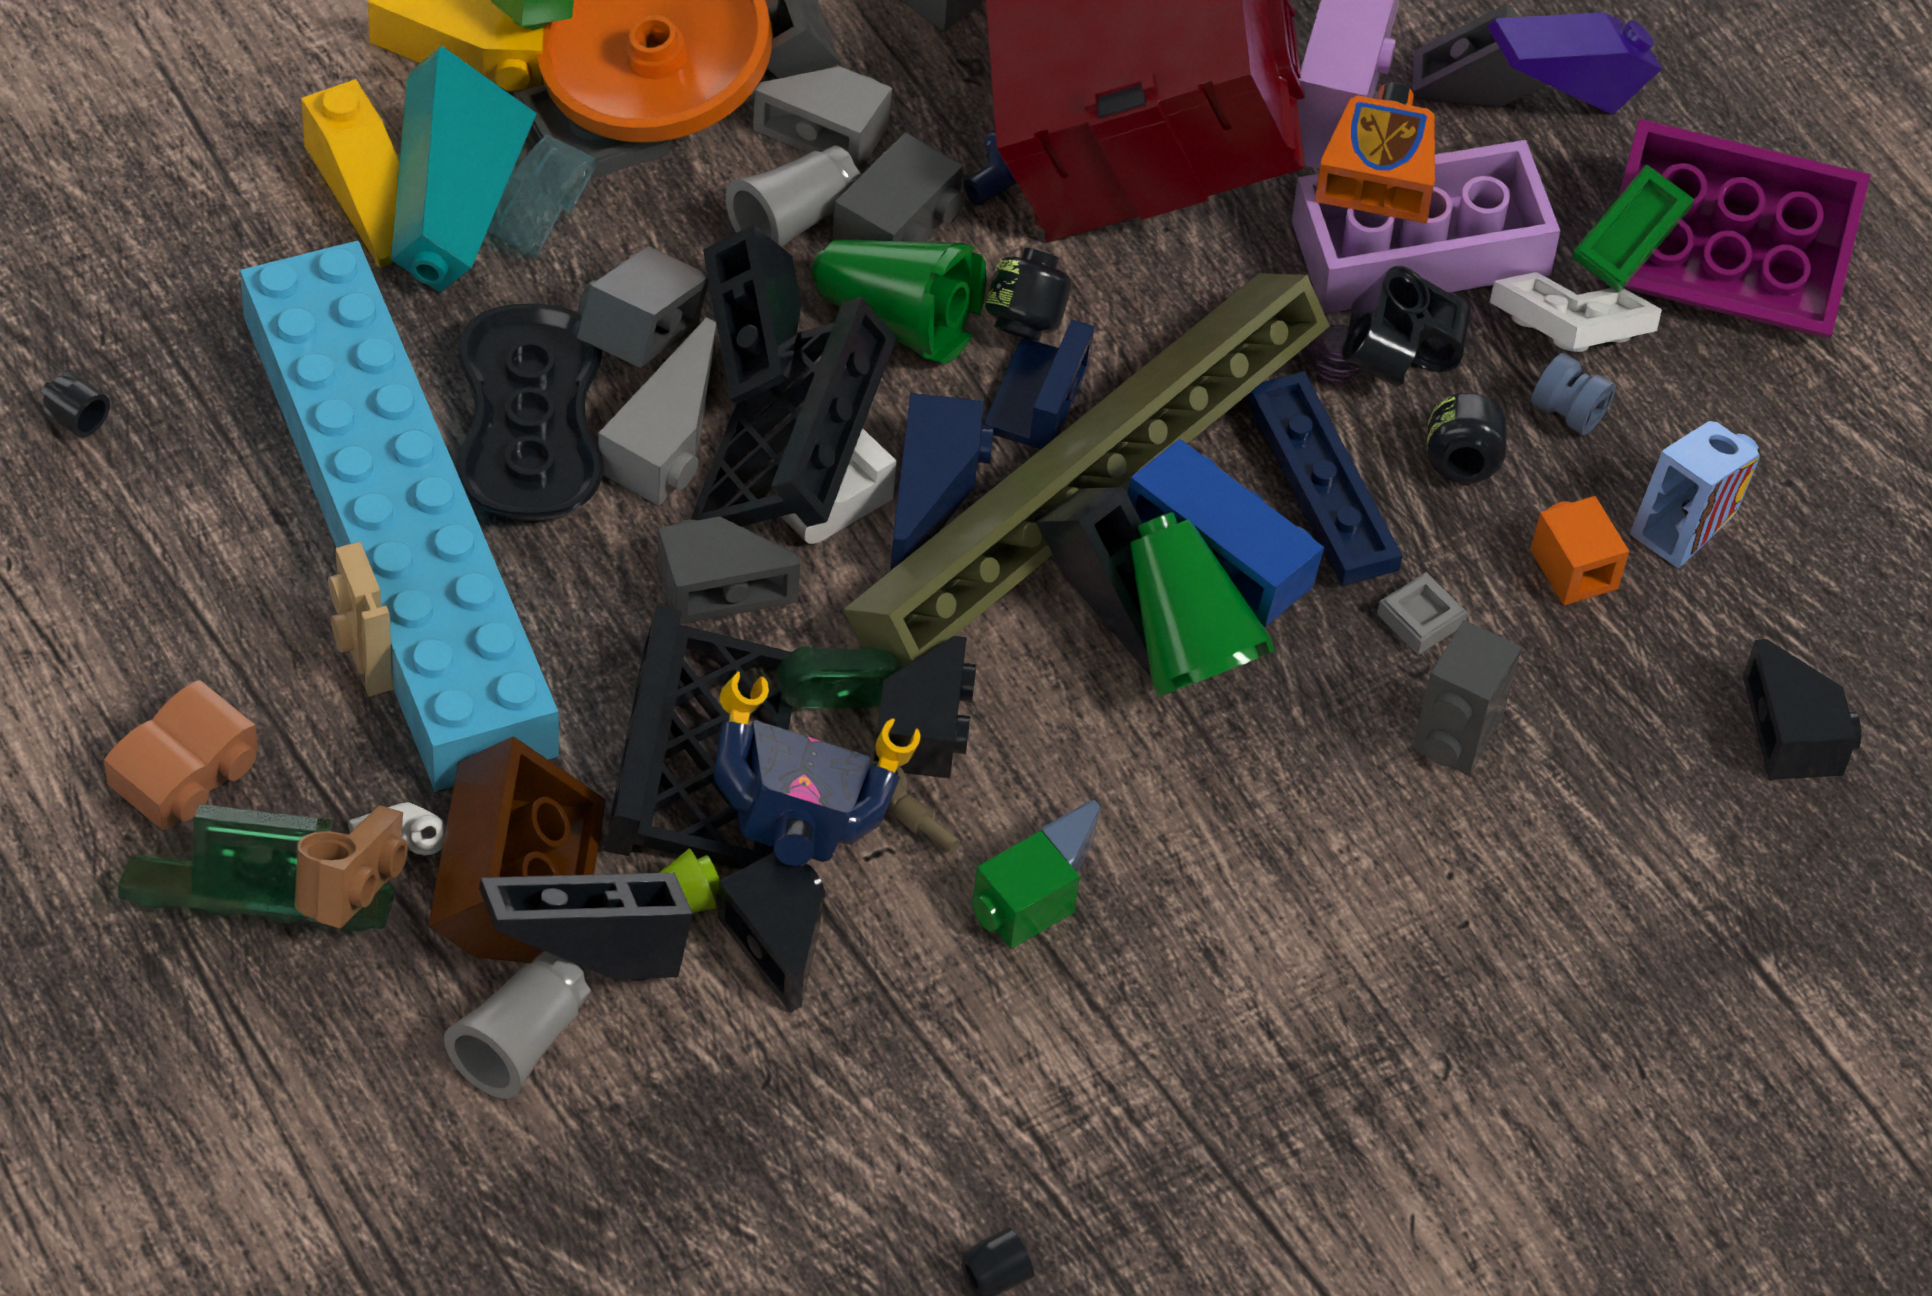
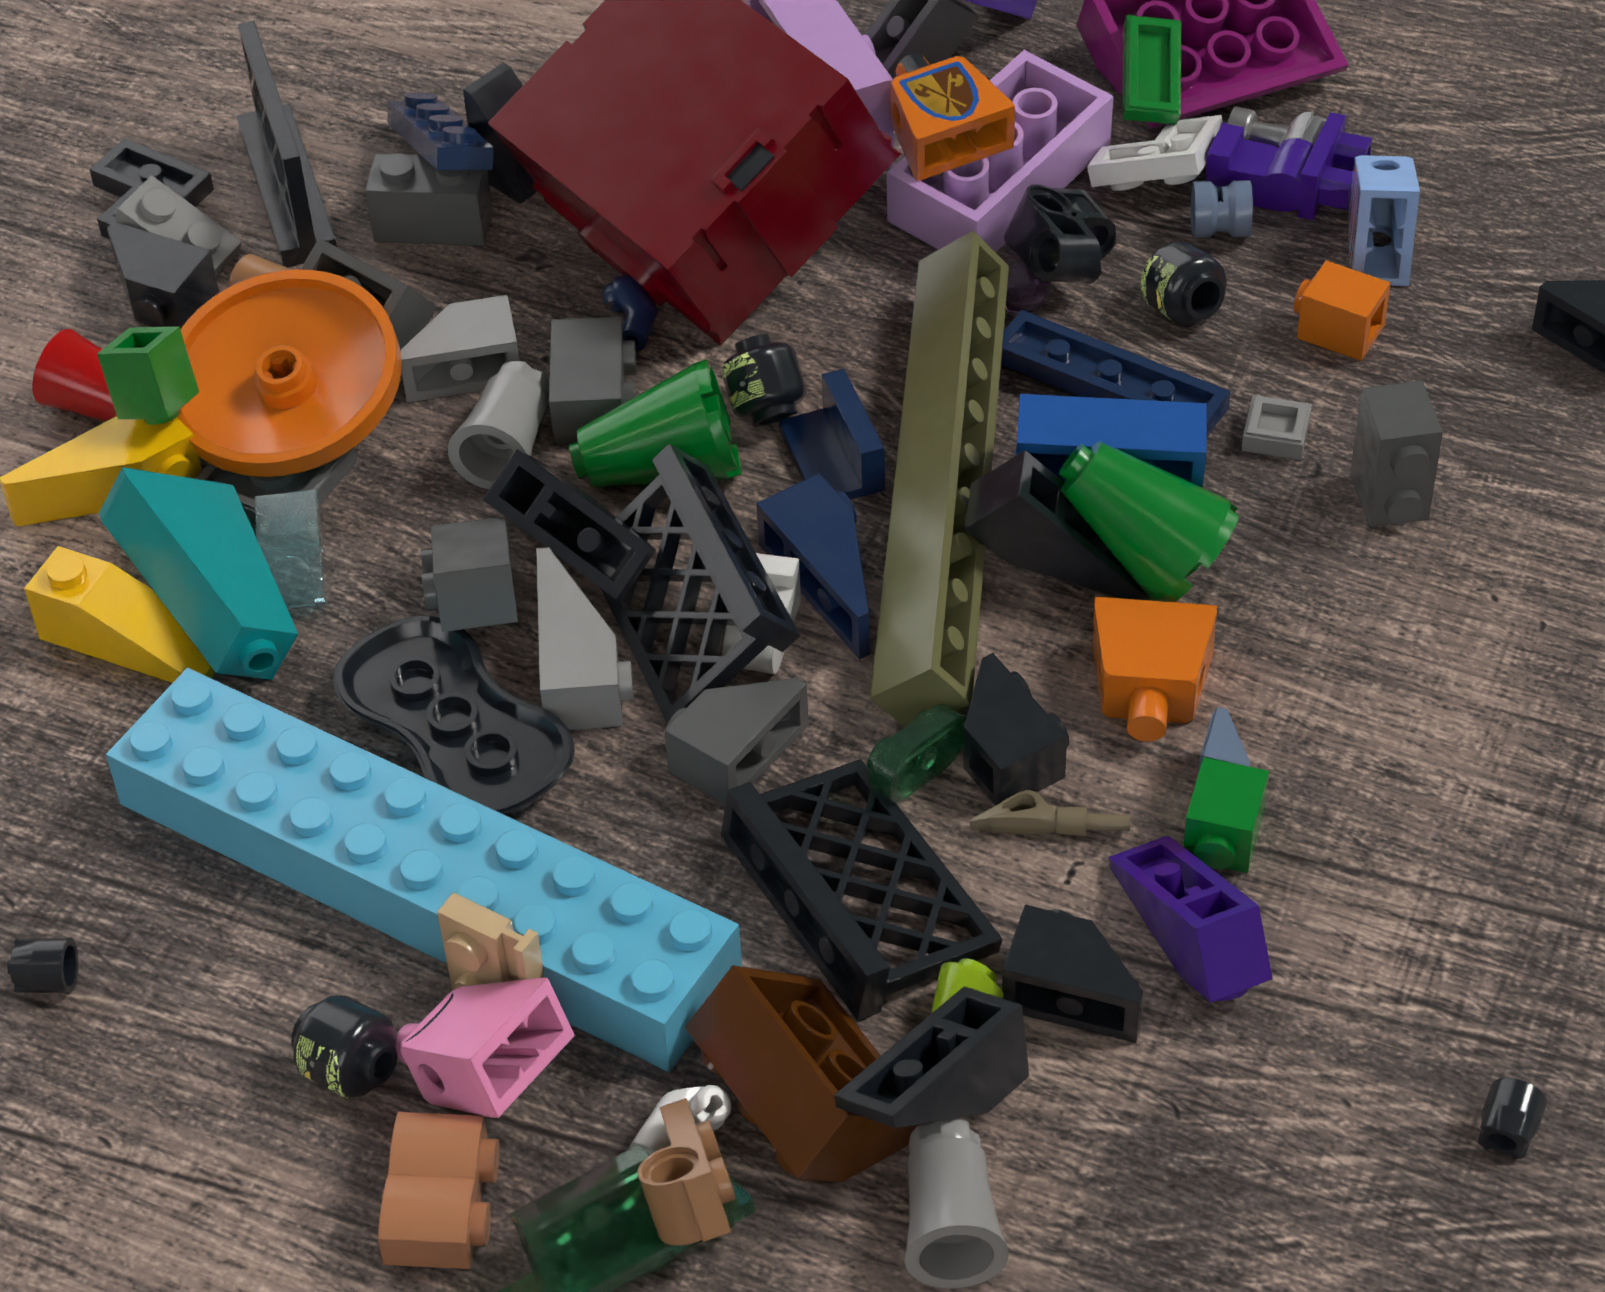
camera: 30 degrees left, 5 degrees down
dark blue torso [714,672,920,866] -> none
none -> black head [291,995,398,1098]
none -> bright pink torso [396,978,575,1118]
none -> orange torso [1092,597,1217,742]
none -> dark purple slope [1108,835,1273,1003]
none -> dark purple hips [1206,107,1372,221]

